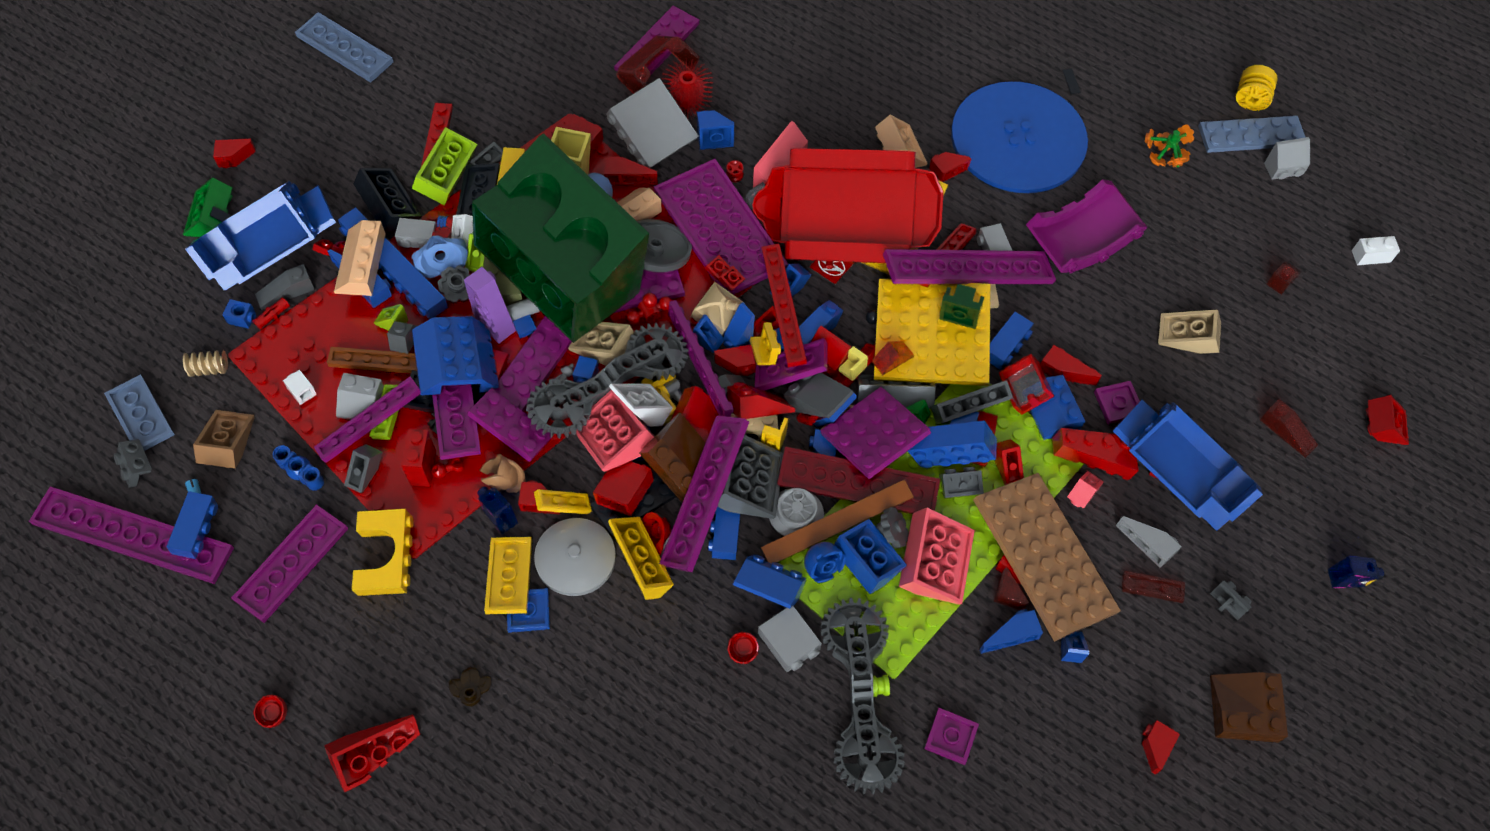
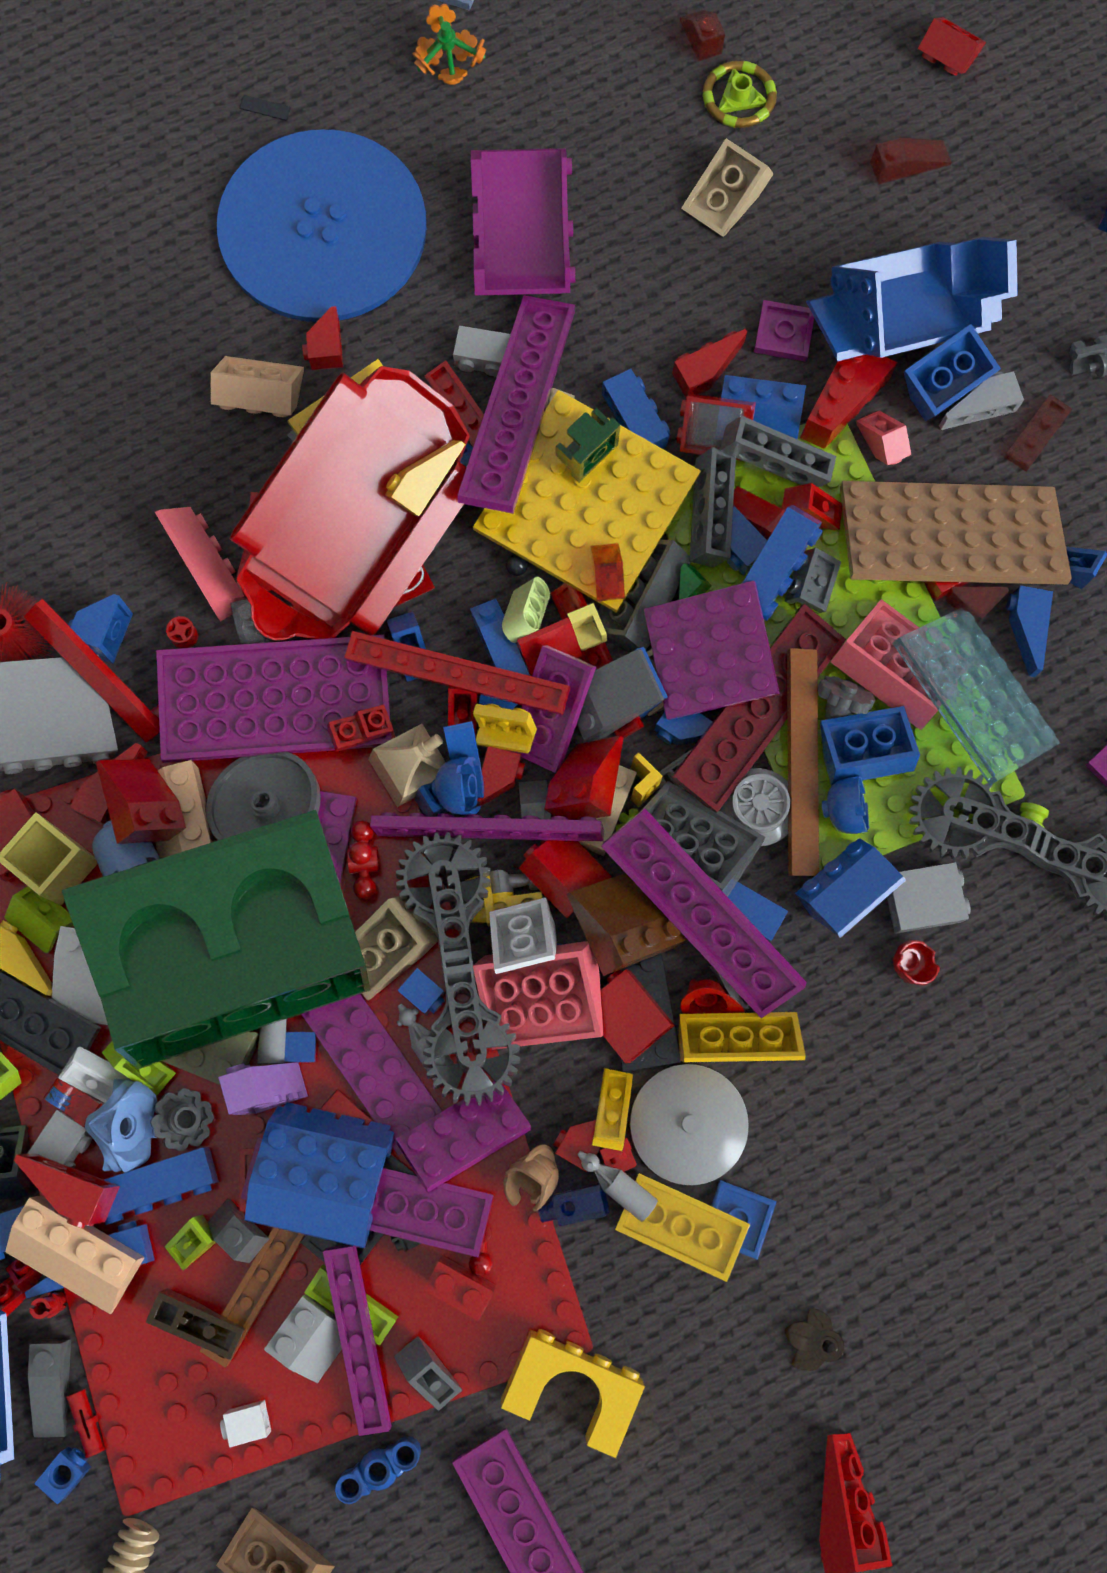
camera: 65 degrees left, 15 degrees up
none -> red slope [14,1154,120,1228]
none -> red tile [23,599,160,742]
none -> red pin [30,1292,67,1319]
none -> red slope [96,759,186,844]
none -> dark brown slope [146,1289,245,1360]
none -> yellow slope [385,440,466,516]
none -> blue cylinder [432,757,484,815]
none -> yellowish green beam [502,577,550,643]
none -> light grey wheel [577,1151,658,1222]
none -> red bracket [599,1138,637,1172]
none -> lime piece [702,61,777,128]
none -> dark grey brick [720,416,836,487]
none -> clear light blue plate [892,607,1060,786]
none -> blue slope [904,324,1001,421]

